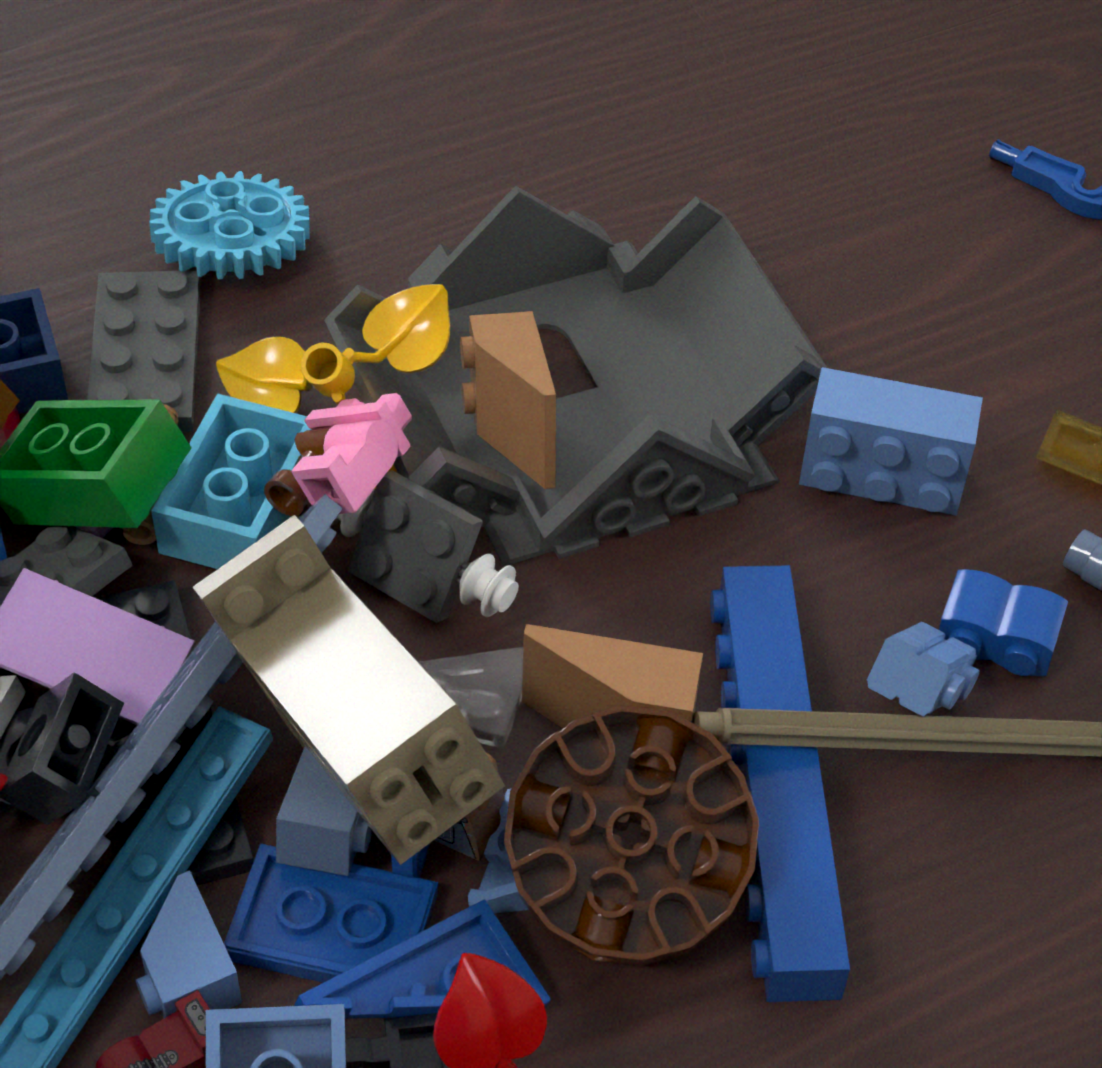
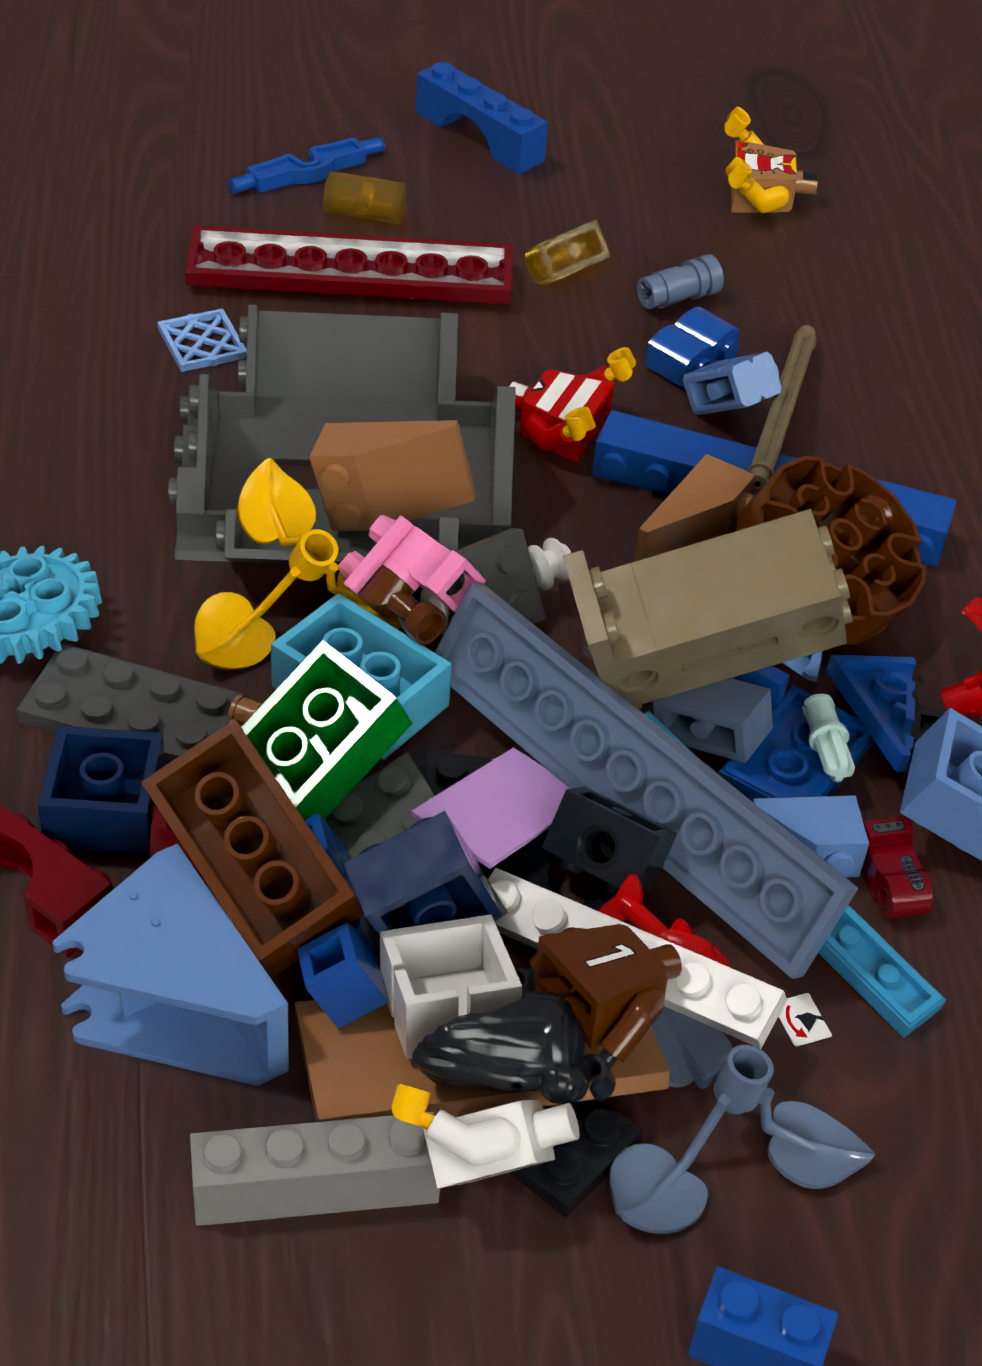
camera: 70 degrees left, 5 degrees down
medium blue brick [799,367,983,516] -> none
none -> light blue window [157,308,247,372]
none -> dark red piece [185,225,513,305]
none -> clear yellow brick [323,171,406,224]
none -> red torso [509,347,636,463]
none -> light aqua axle [802,693,855,782]

